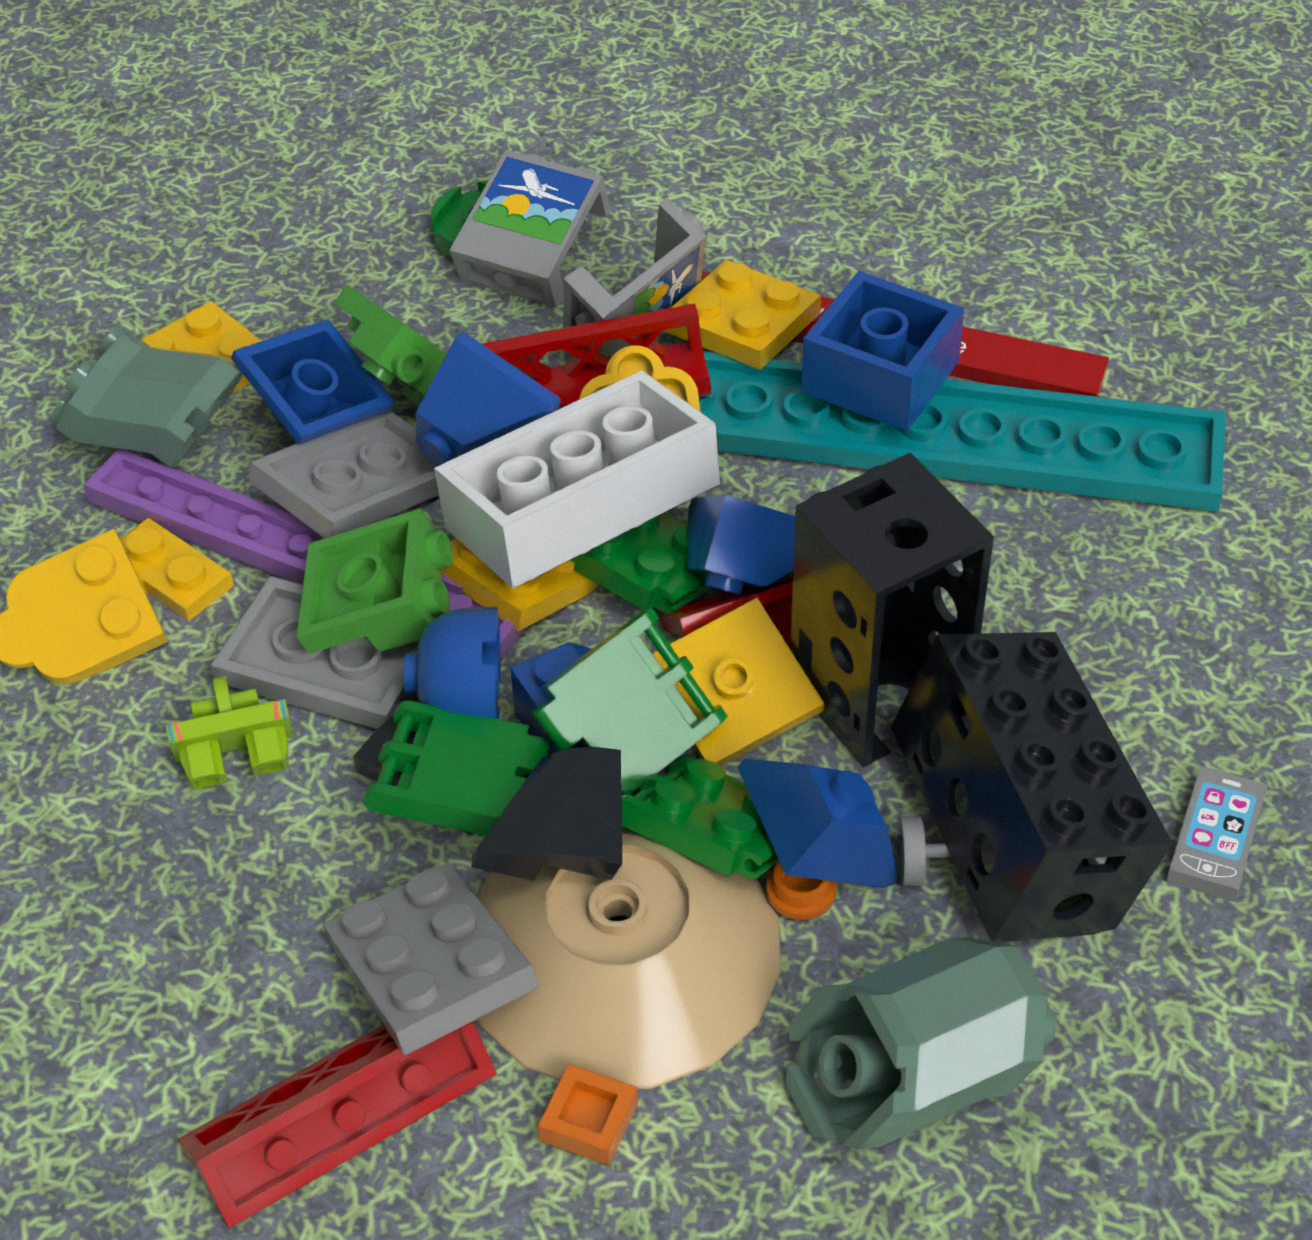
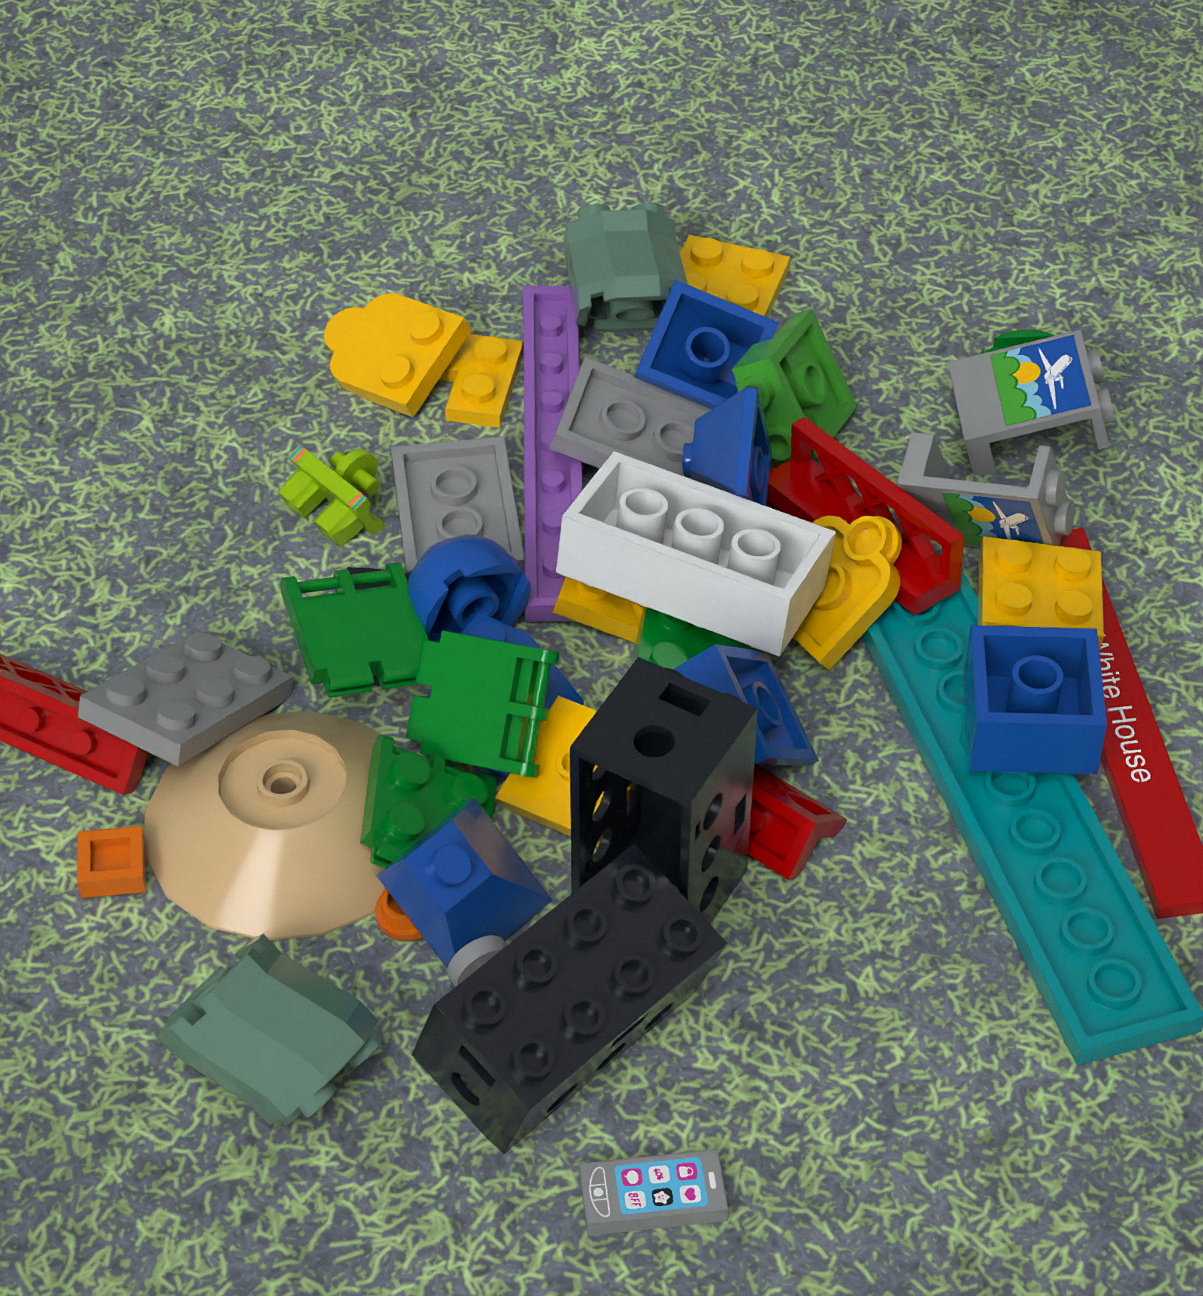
camera: 60 degrees right, 0 degrees up
bright green plate [296,508,453,654] -> none
black slope [471,747,622,881] -> none

